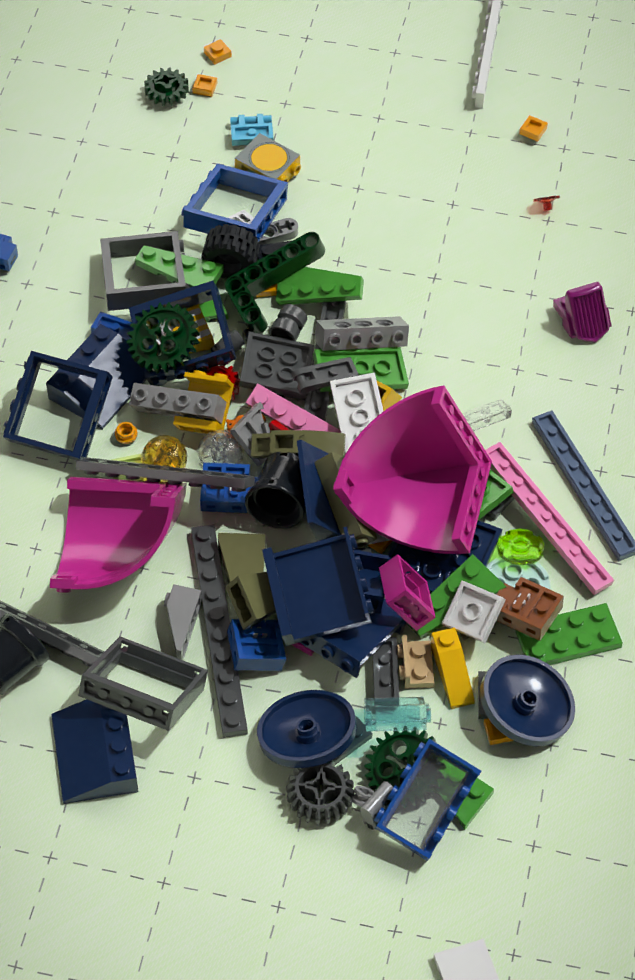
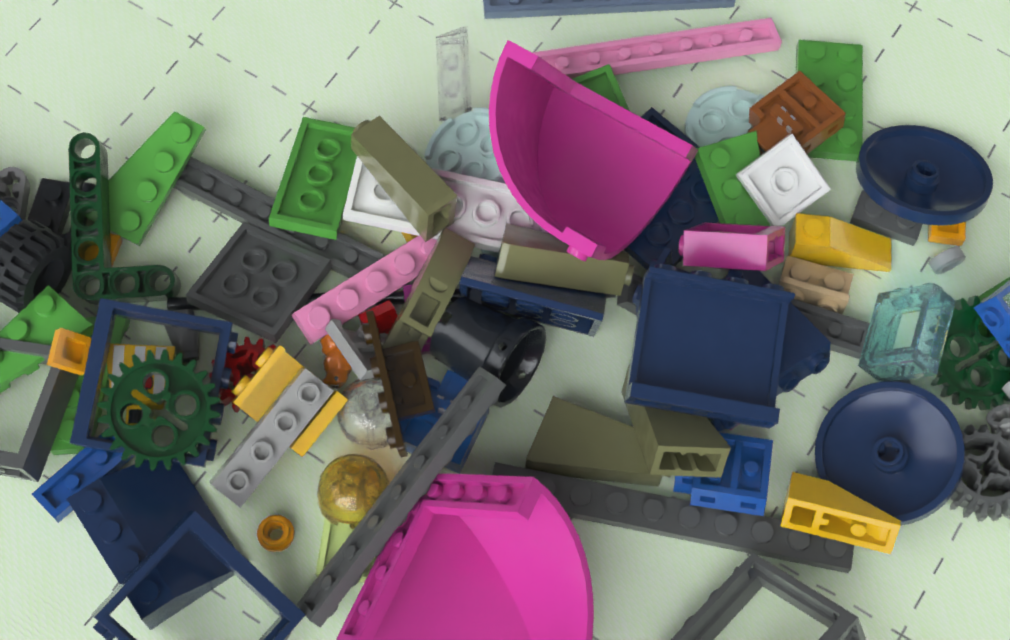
camera: 70 degrees left, 10 degrees up
light grey slope [164,584,202,660] -> none
dark grey wheel [269,304,307,341] -> none
dark grey plate [291,357,359,394] -> none
light grey brick [315,316,409,351] -> none
clear neon green tile [497,529,544,565] -> none
none -> light orange plate [47,328,92,375]
none -> olive slope [351,115,458,242]
none -> dark brown bracket [362,310,435,458]
none -> yellow slope [780,472,901,554]
none -> light grey tile [929,246,966,274]

